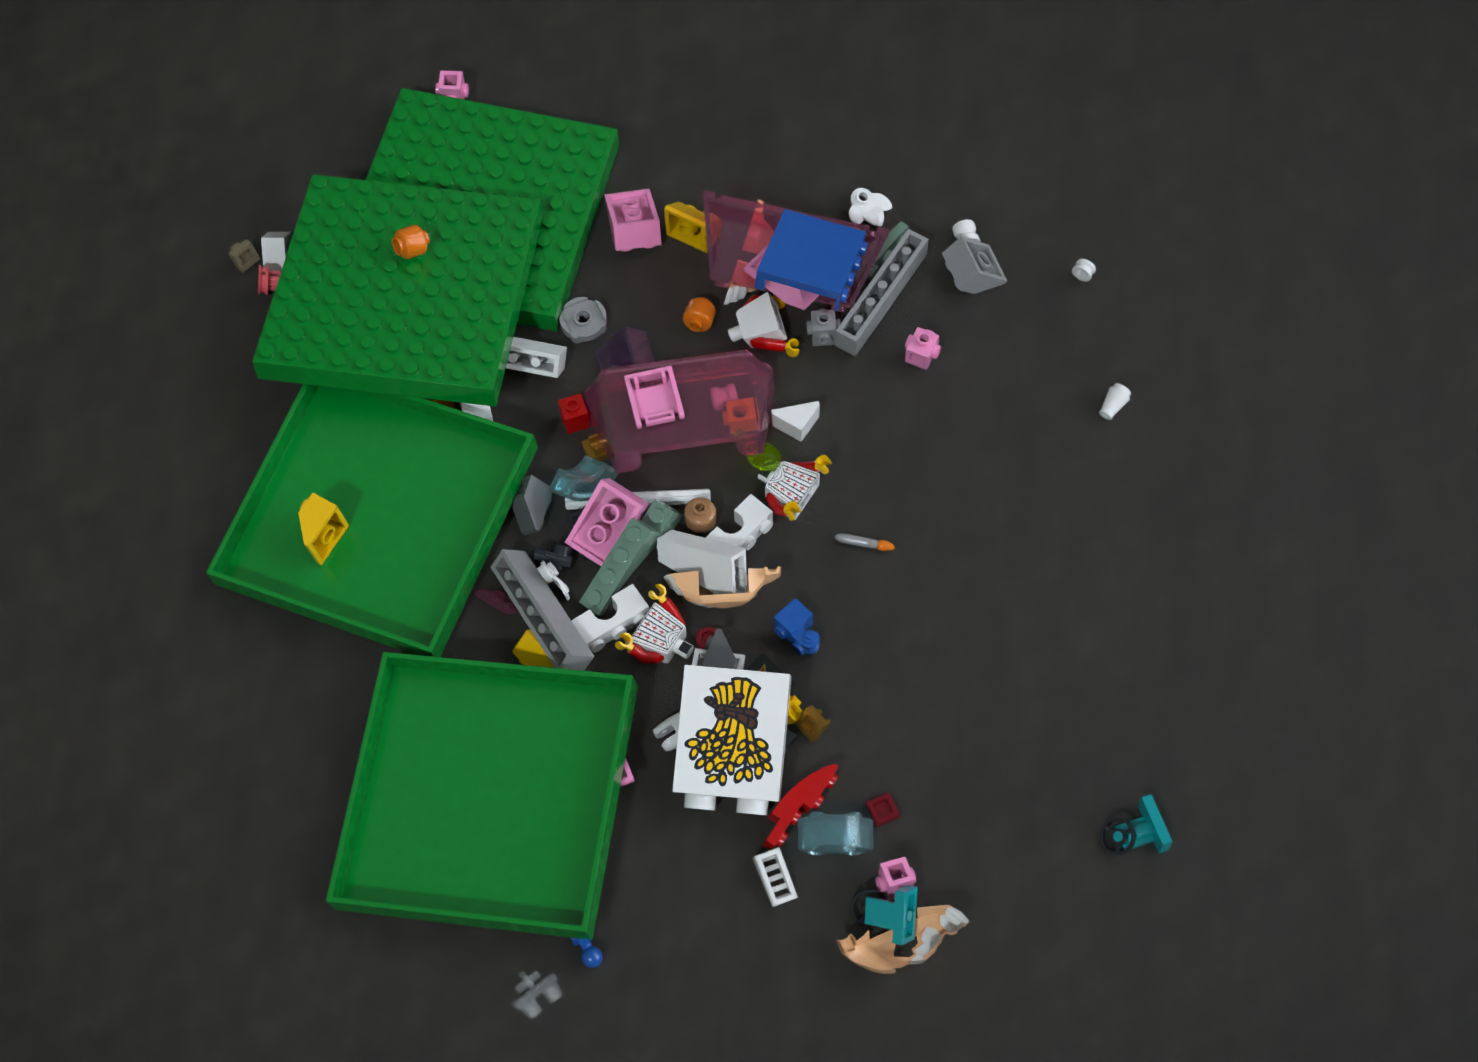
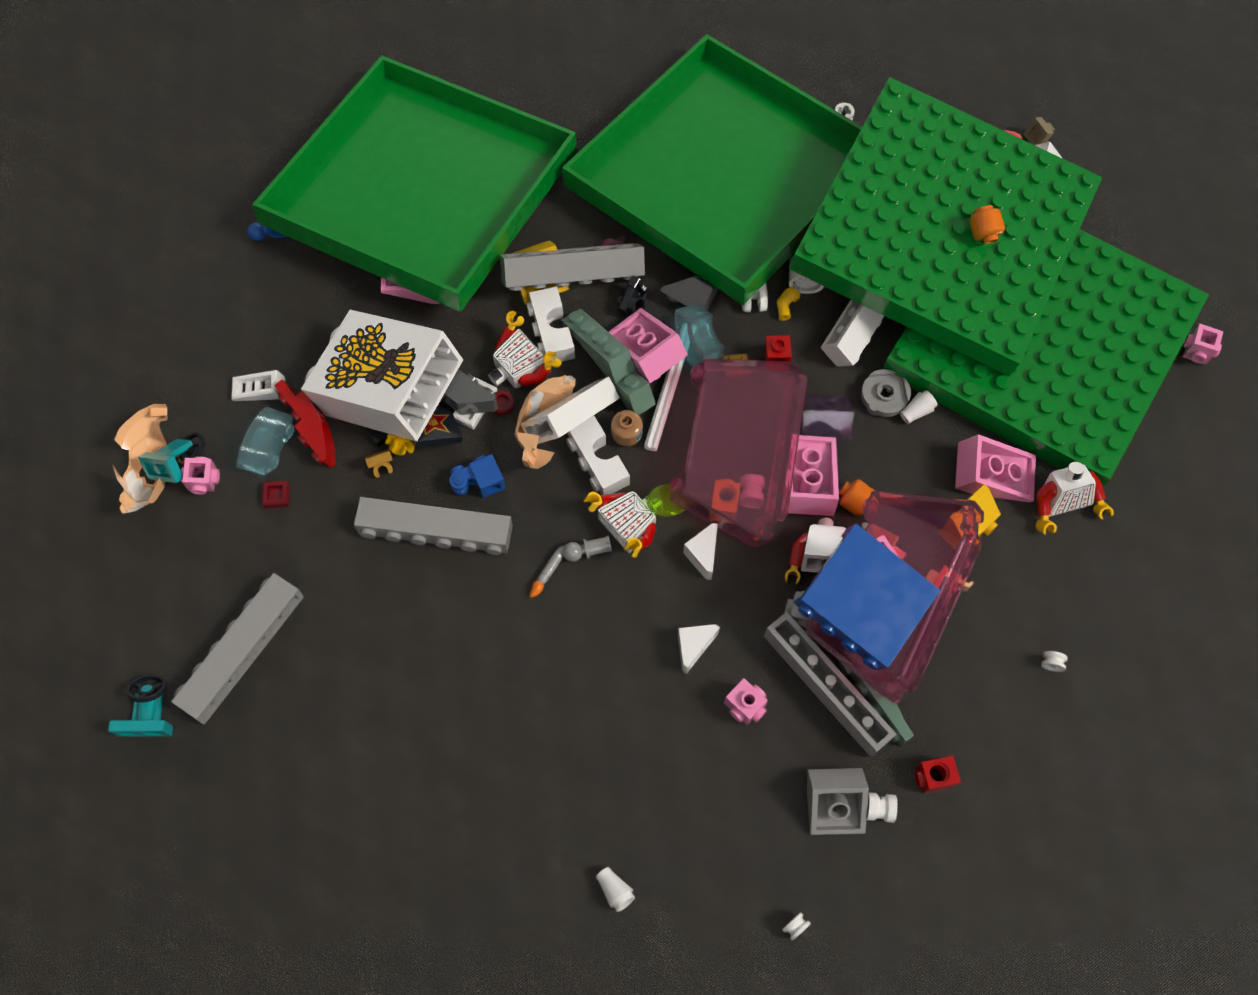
camera: 105 degrees right, 5 degrees up
yellow slope [298,492,349,566] -> none
clear hips [512,971,563,1020] -> none
white plate [537,560,570,600] -> none
bright pink container [624,366,685,429] -> none
white plate [849,188,892,228] -> none
none -> light grey brick [171,573,304,725]
none -> light grey brick [354,497,513,555]
none -> light grey pin [563,536,612,562]
none -> white slope [678,624,720,674]
none -> yellow arm [777,287,800,321]
none -> bright pink slope [783,434,839,516]
none -> white bush [835,103,855,120]
none -> white cone [900,390,937,424]
none -> red brick [914,756,961,794]
none -> torso [1036,462,1114,535]
none -> white bush [1041,651,1068,672]

